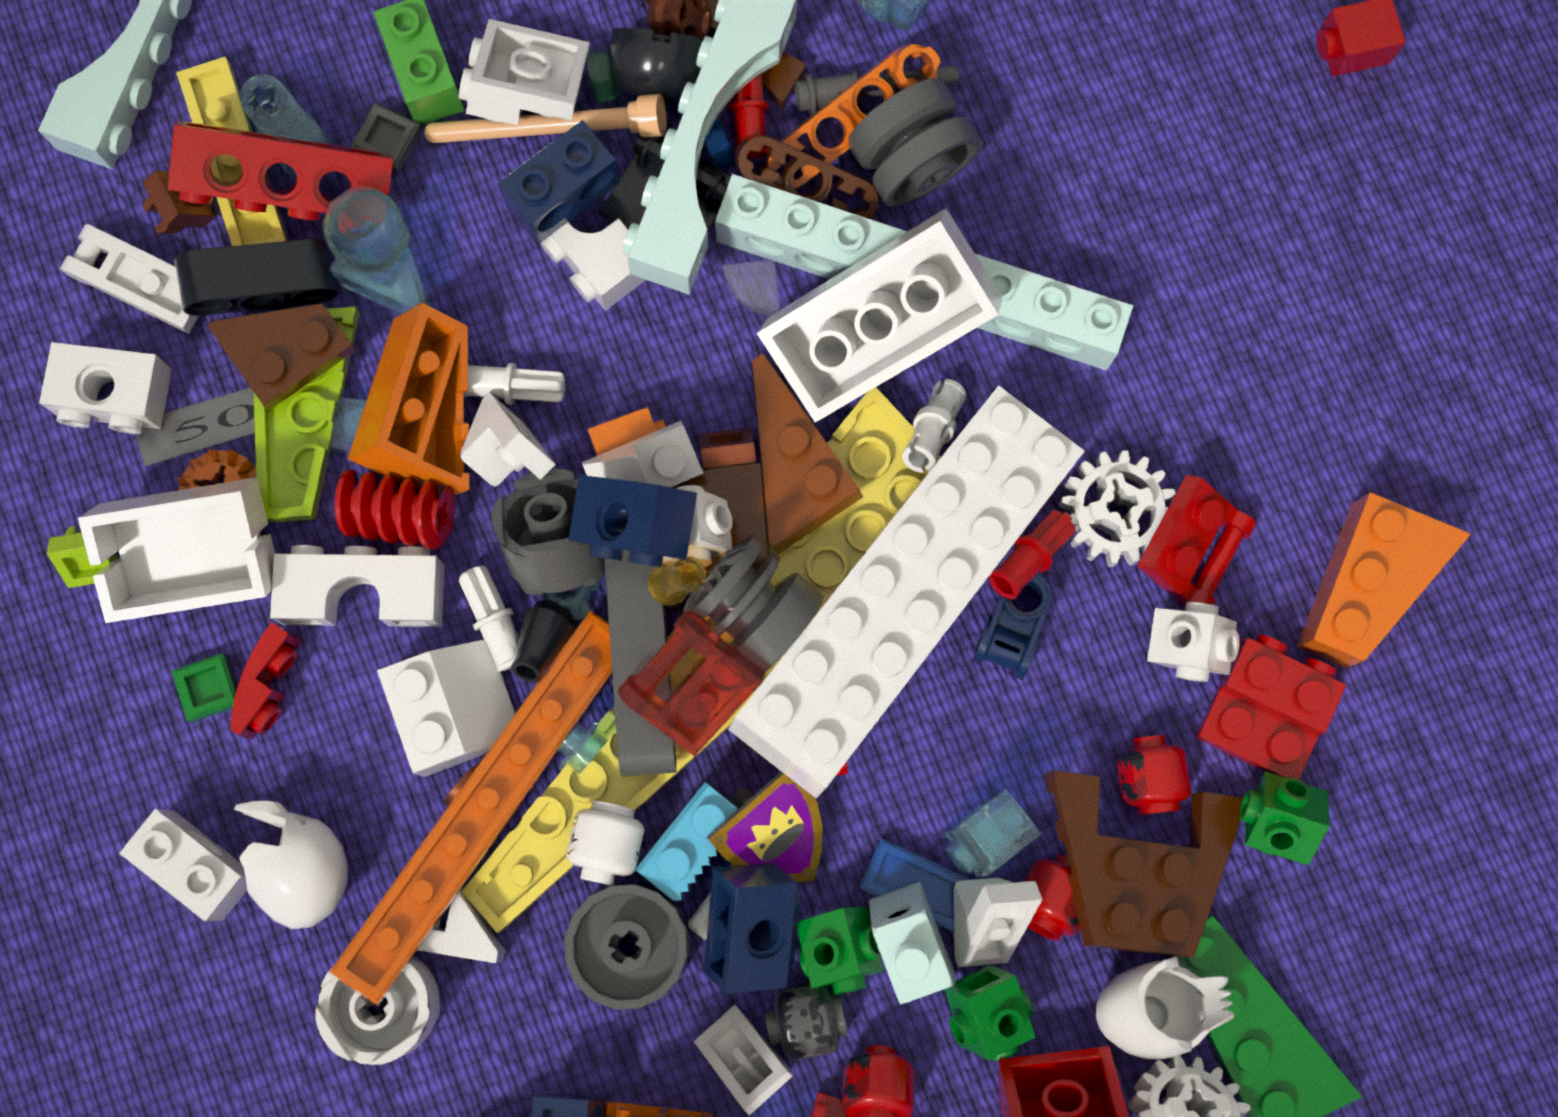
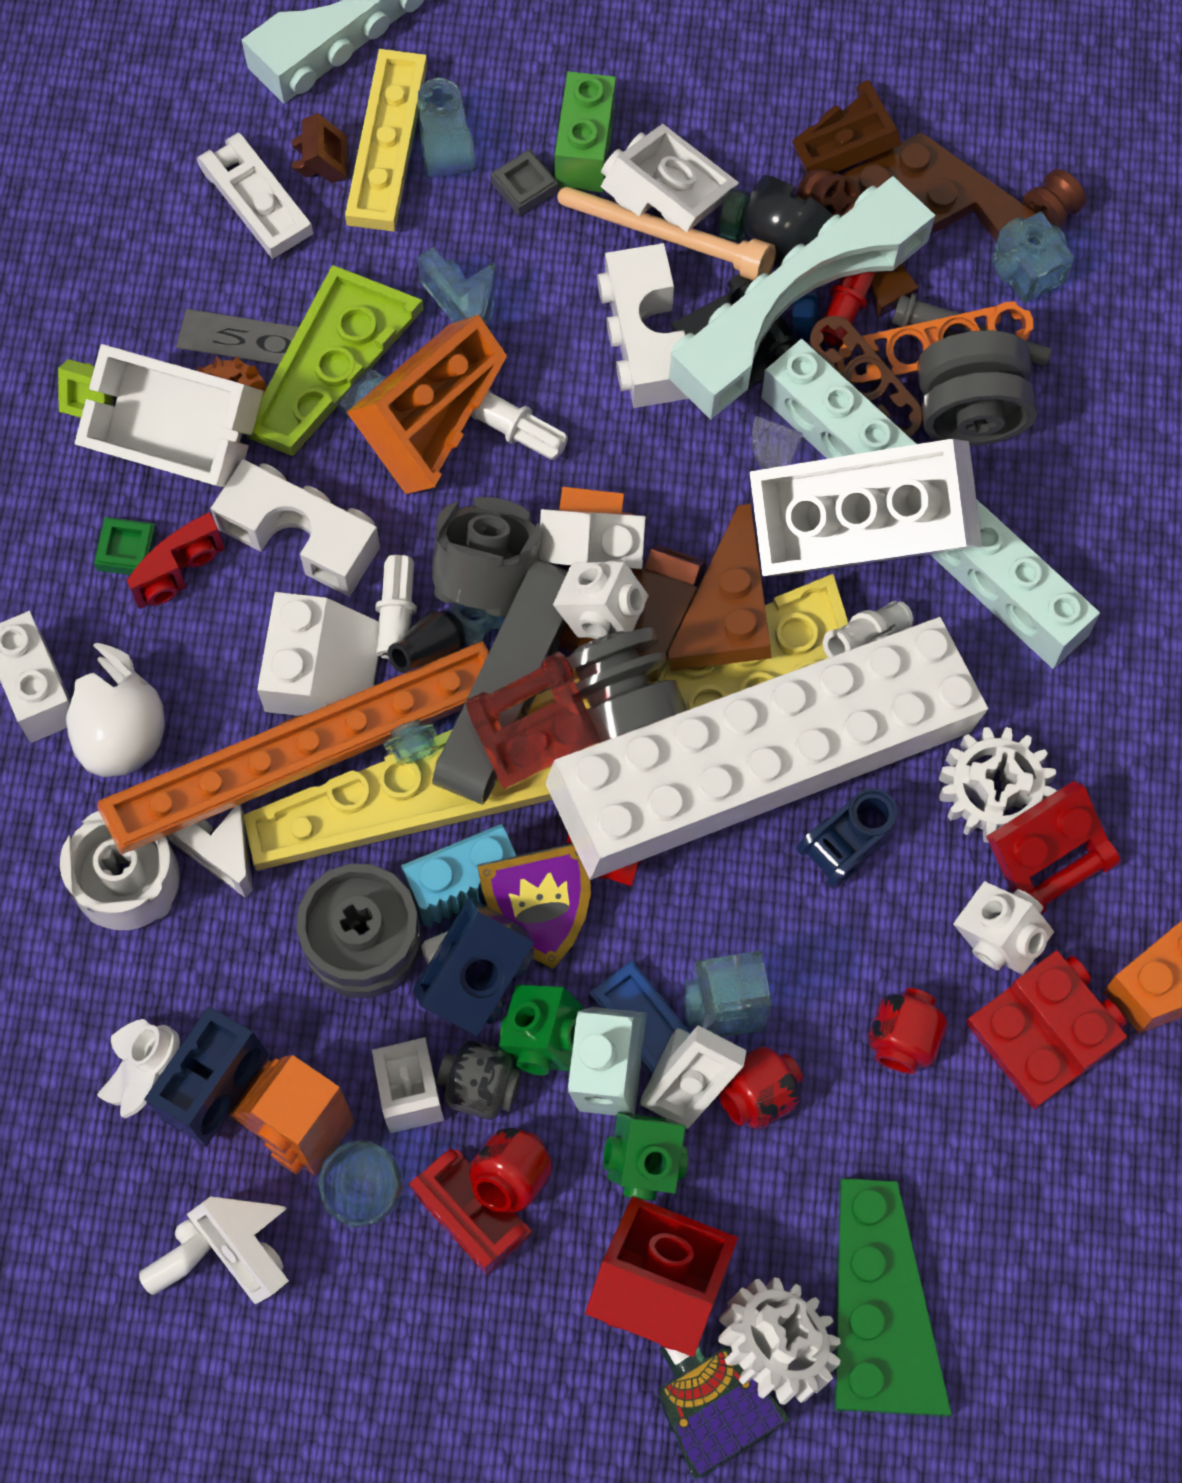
camera: 30 degrees right, 10 degrees down
white brick [39,342,172,434] -> none
red brick [168,120,393,228] -> none
black beam [174,239,338,316] -> none
reddish brown wing [207,304,356,410] -> none
clear light blue hair [322,186,410,275] -> none
red piece [334,468,455,550] -> none
white slope [460,392,556,487] -> none
dark blue brick [497,120,620,245] -> none
white head [566,801,644,886] -> none
dark blue brick [568,475,697,567] -> none
clear yellow pin [648,556,706,606] -> none
red axle [989,510,1076,599] -> none
reddish brown wing [1045,770,1243,958] -> none
white helmet [1096,957,1234,1060] -> none
green brick [1239,771,1330,865] -> none

